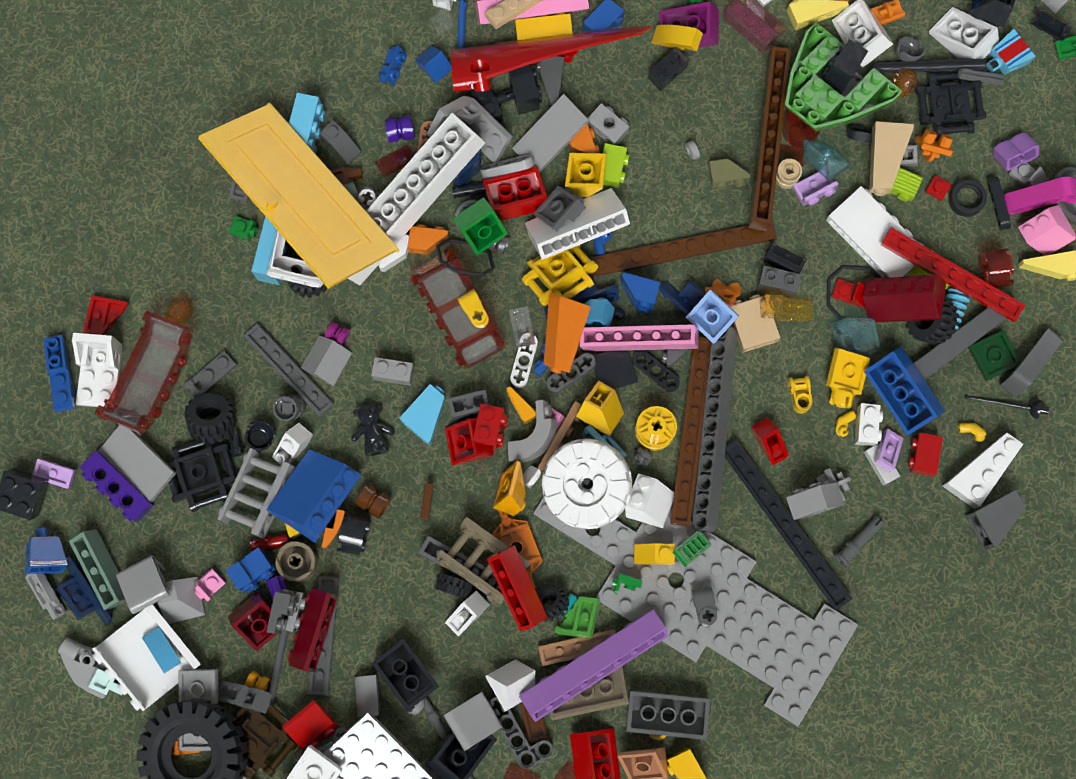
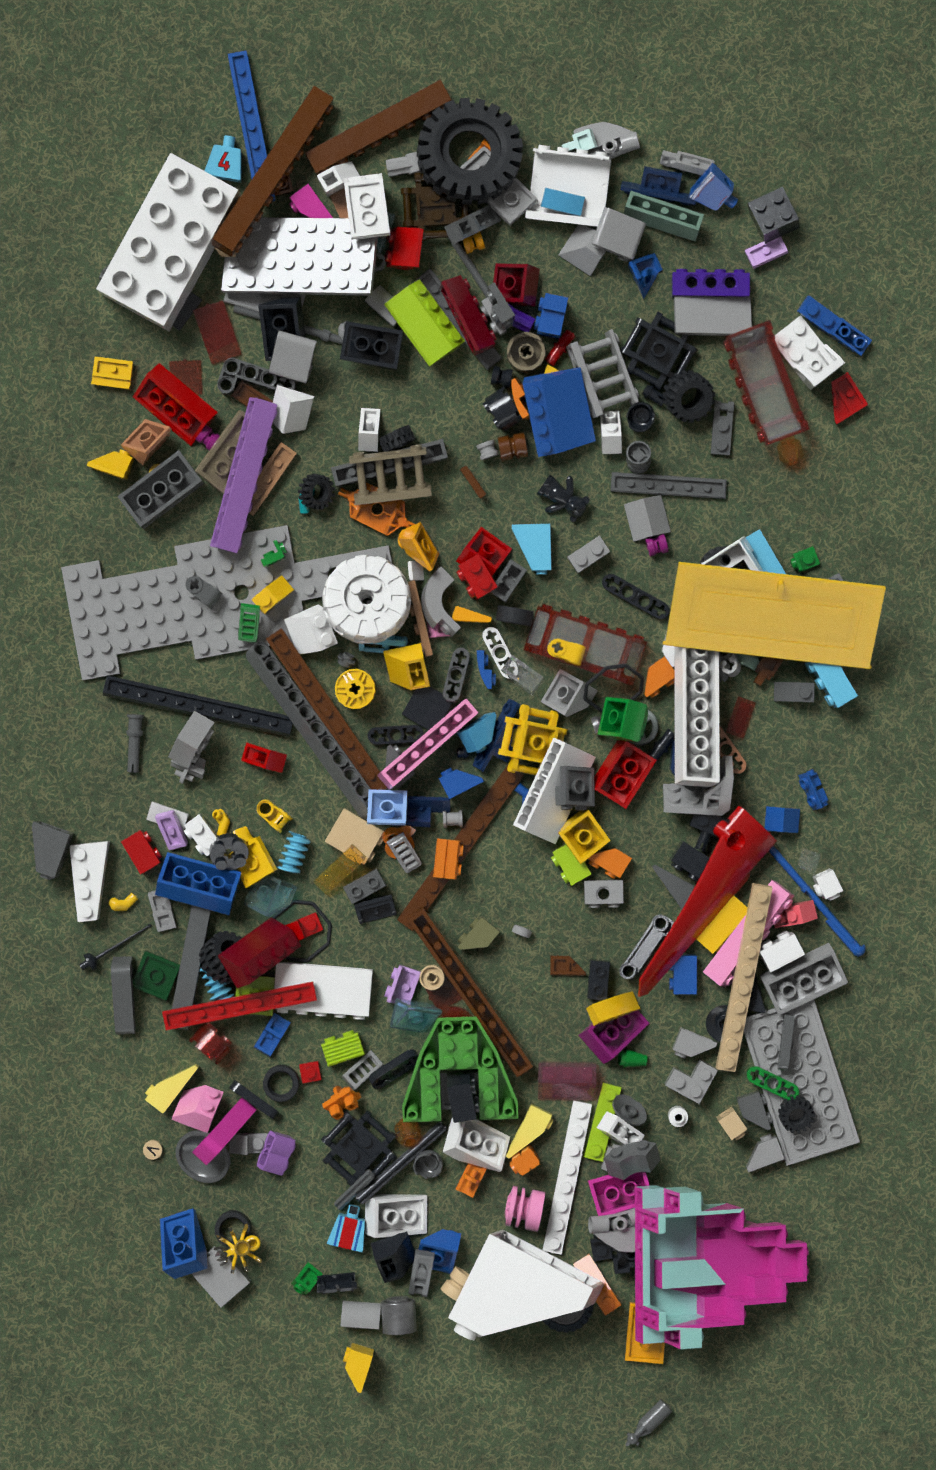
camera: 135 degrees right, 10 degrees up
bright pink bracket [194,568,225,601] -> none
dark purple wheel [385,115,415,143] -> none
light grey beam [480,154,534,179] -> none
red brick [487,545,548,632] -> none
light grey tile [512,94,590,173] -> none
orange slope [544,293,591,374] -> none
bright green wing [555,596,600,638] -> none
tan slope [869,121,914,196] -> none
none -> light grey slope [148,890,176,932]
none -> magenta wheel [196,425,220,451]
none -> black plate [209,833,249,870]
none -> blue slope [253,1013,291,1057]
none -> medium azure piece [276,831,311,873]
none -> lime slope [384,279,465,367]
none -> light grey slope [387,832,422,873]
none -> orange brick [433,838,464,879]
none -> light grey bush [443,810,463,828]
none -> light grey wheel [476,440,499,461]
none -> black wheel [490,366,513,389]
none -> black tyre [495,605,534,626]
none -> light grey slope [541,669,598,717]
none -> reddish brown tile [550,955,586,976]
none -> black beam [602,574,669,619]
none -> piece [619,914,674,981]
none -> blue slope [628,253,663,299]

